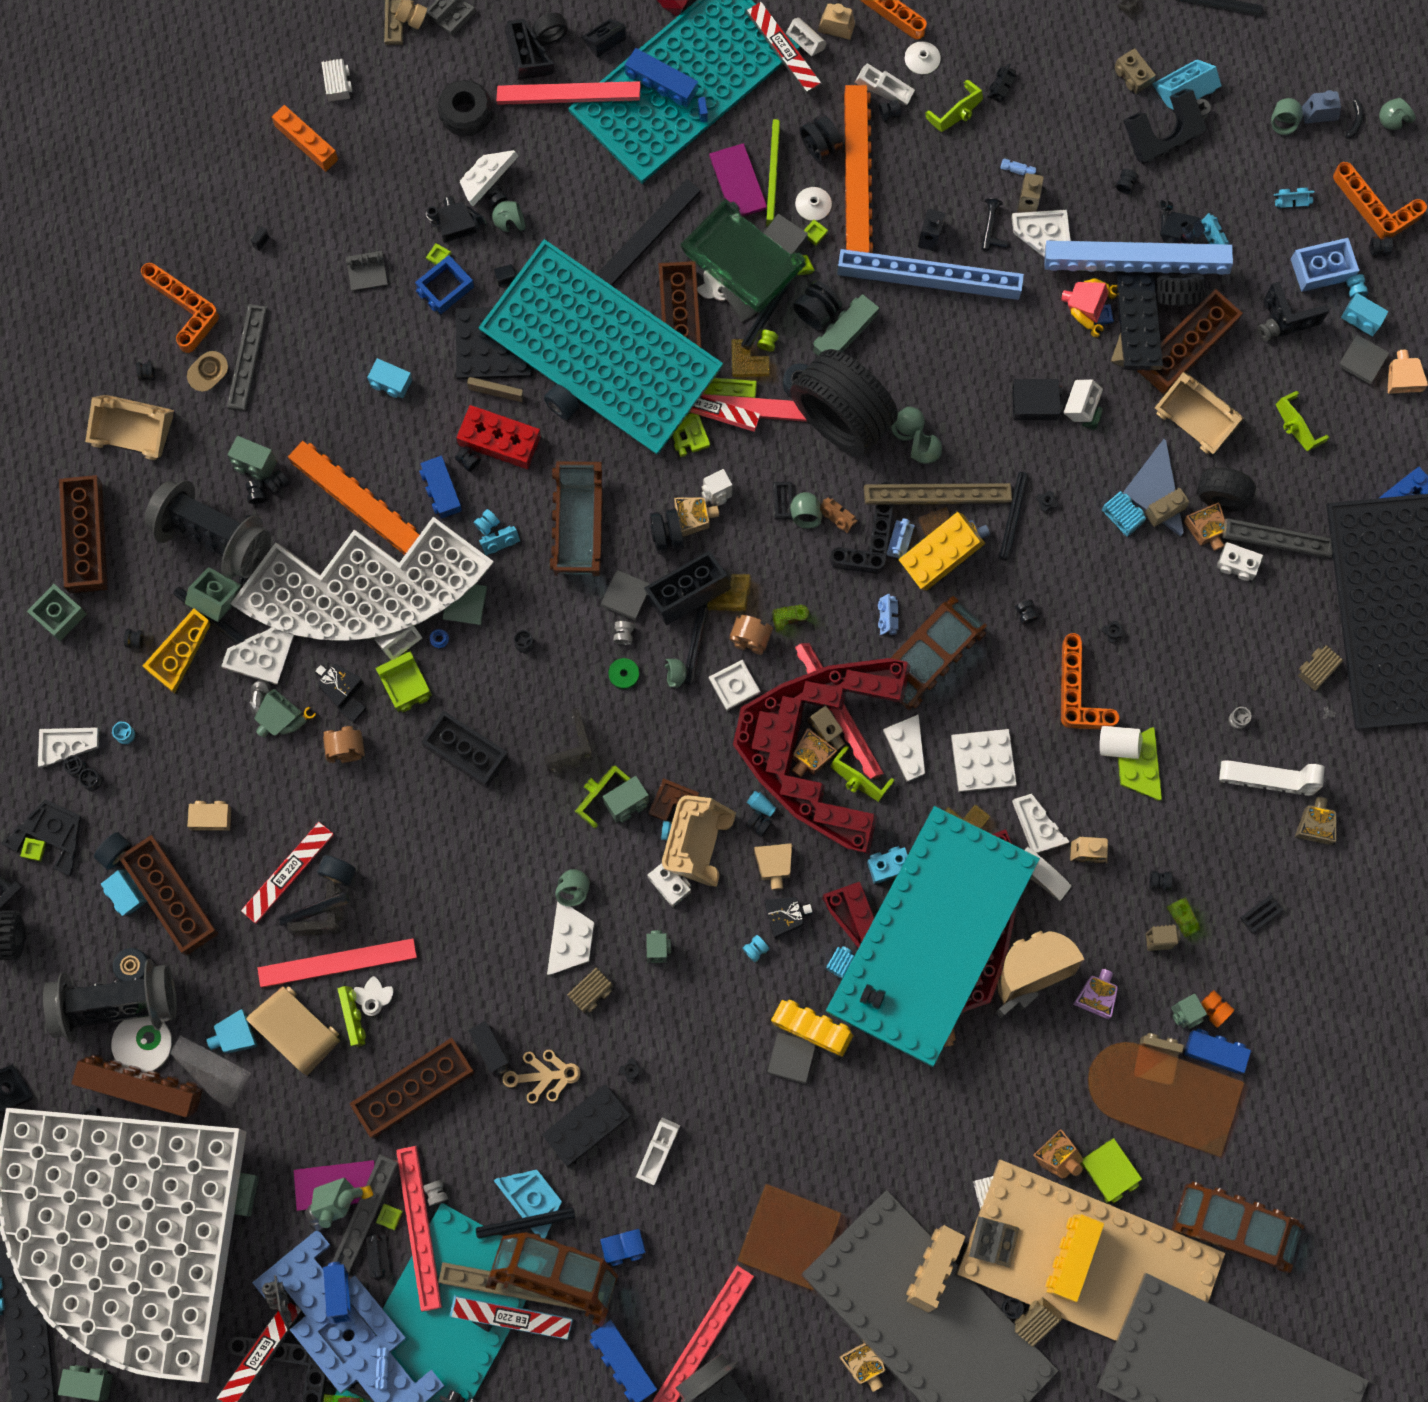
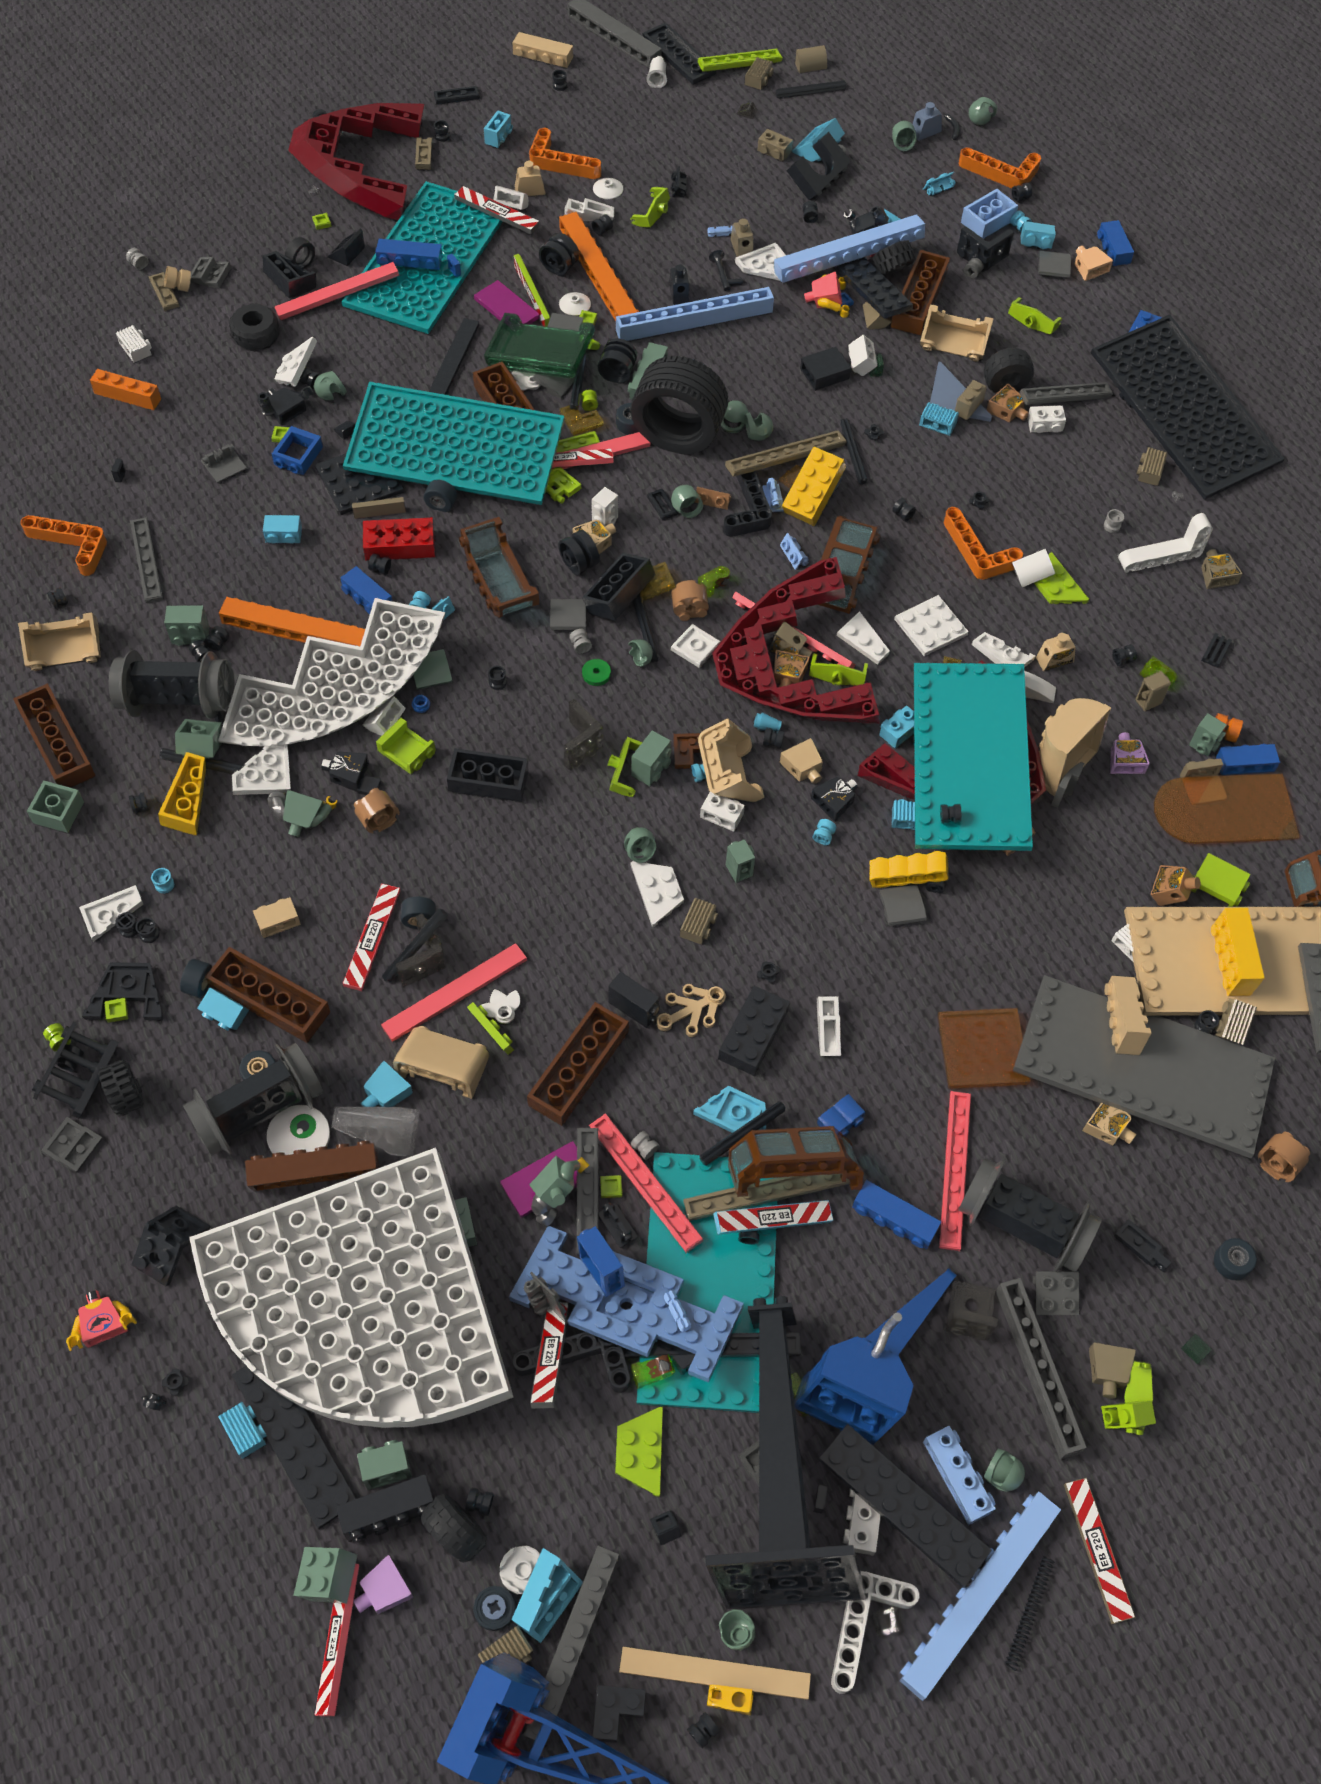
camera: 25 degrees left, 15 degrees down
tan piece [187,351,228,391] -> none
dark grey slope [969,1216,1019,1268] -> none

